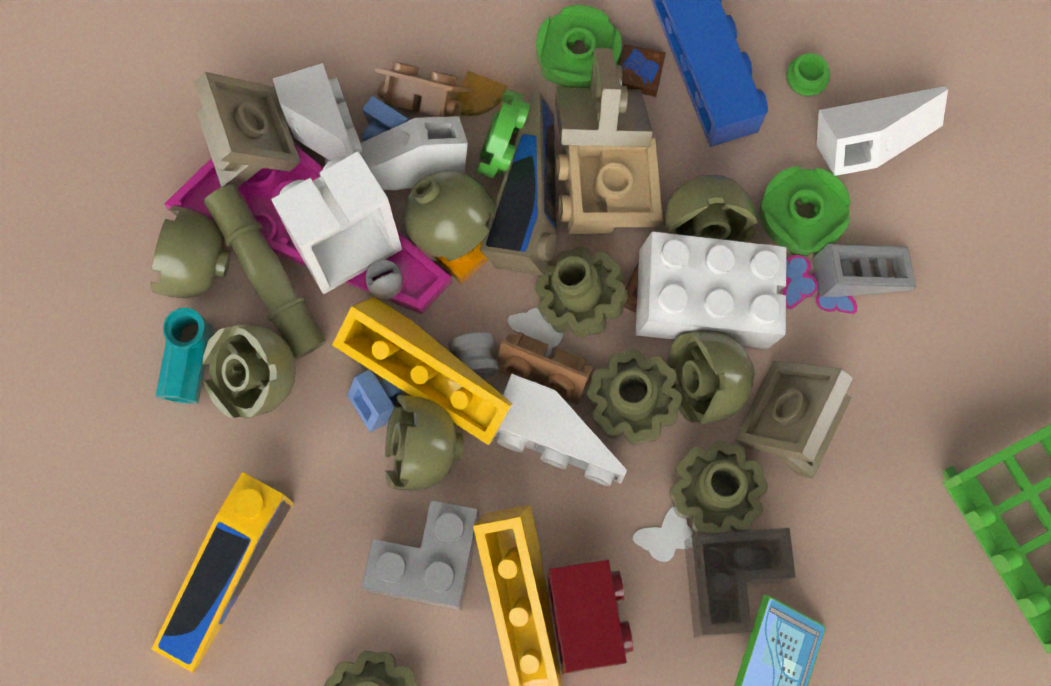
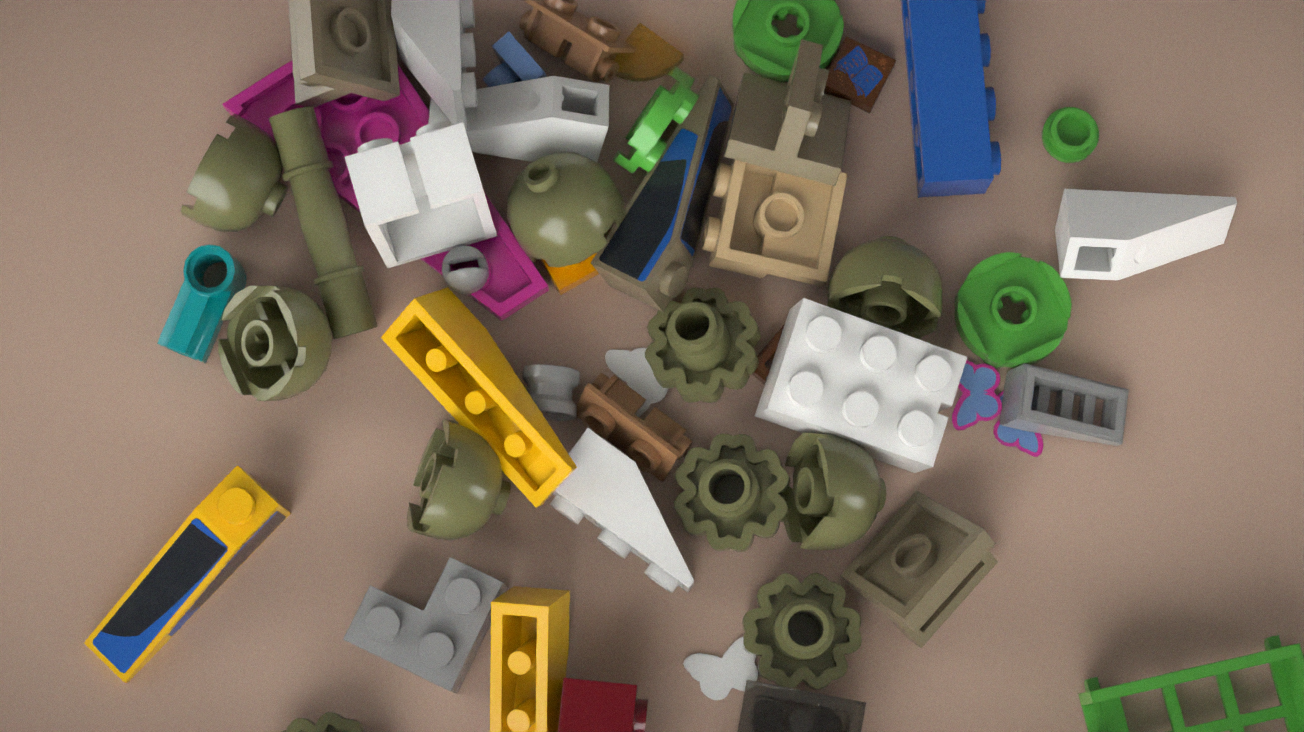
camera: 15 degrees right, 5 degrees up
medium blue tile [347,369,404,433] -> none

